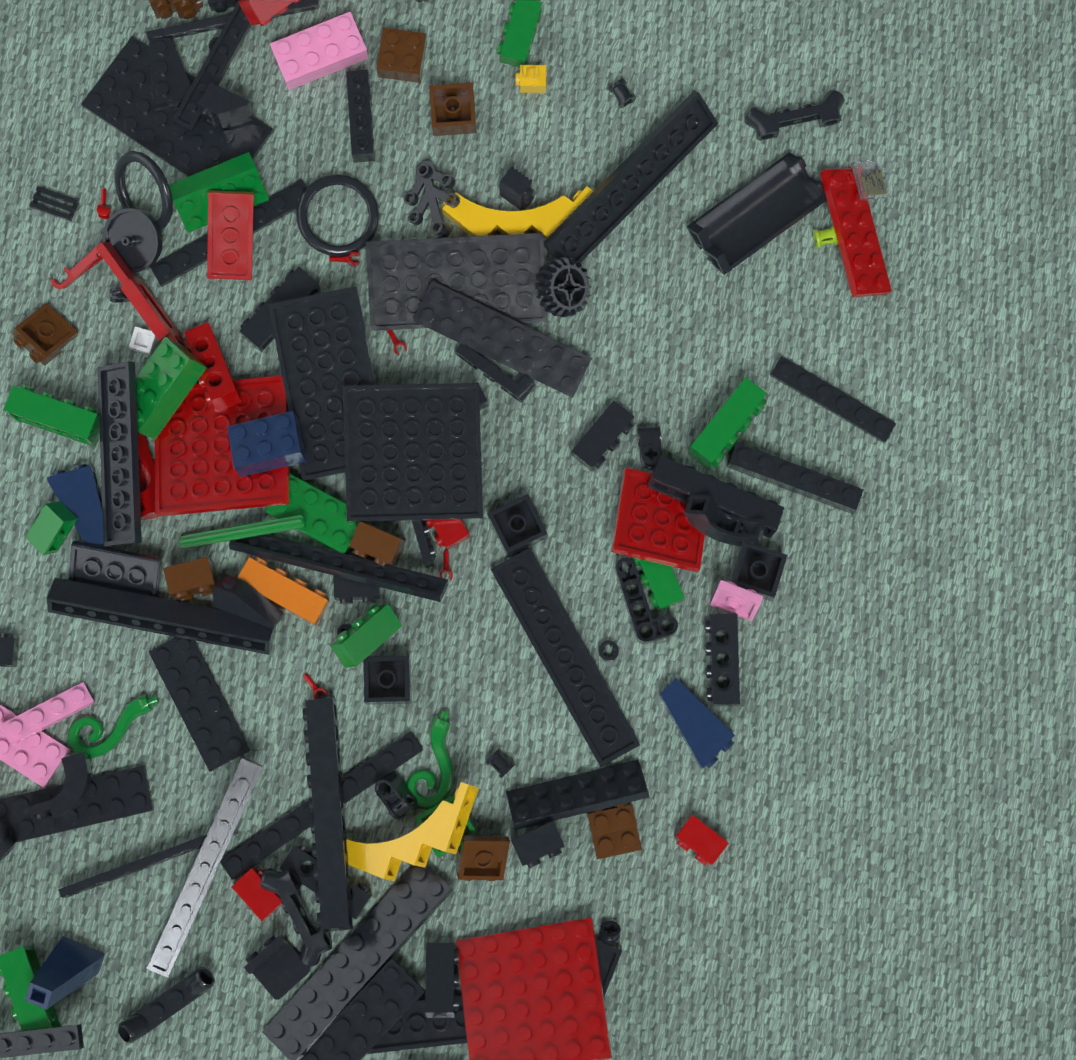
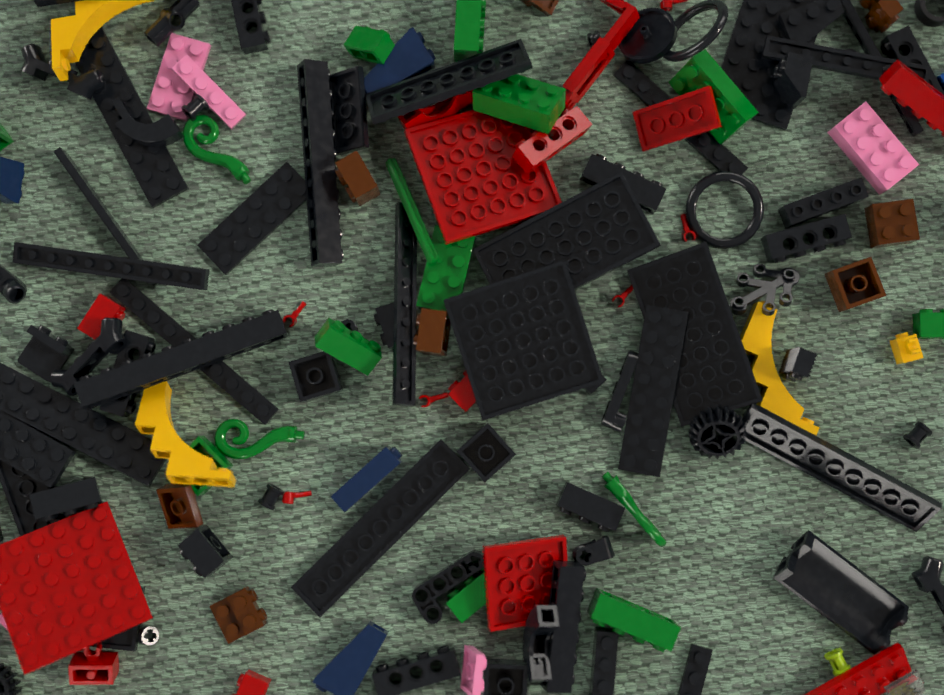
camera: 75 degrees right, 5 degrees up
white plate [129,327,157,355] -> none
black slope [213,573,284,629] -> none
dark blue brick [227,411,306,477] -> none
orange brick [237,557,330,626] -> none
black piece [375,774,418,820] -> none
black plate [412,520,436,568] -> none
black plate [506,759,650,830] -> none
black bush [599,640,619,662] -> none
none -> red brick [68,643,119,685]
none -> black bush [181,94,209,121]
none -> red hand [282,491,312,504]
none -> dark blue slope [331,446,403,513]
none -> green plant [602,472,667,547]
none -> black brick [761,214,852,264]

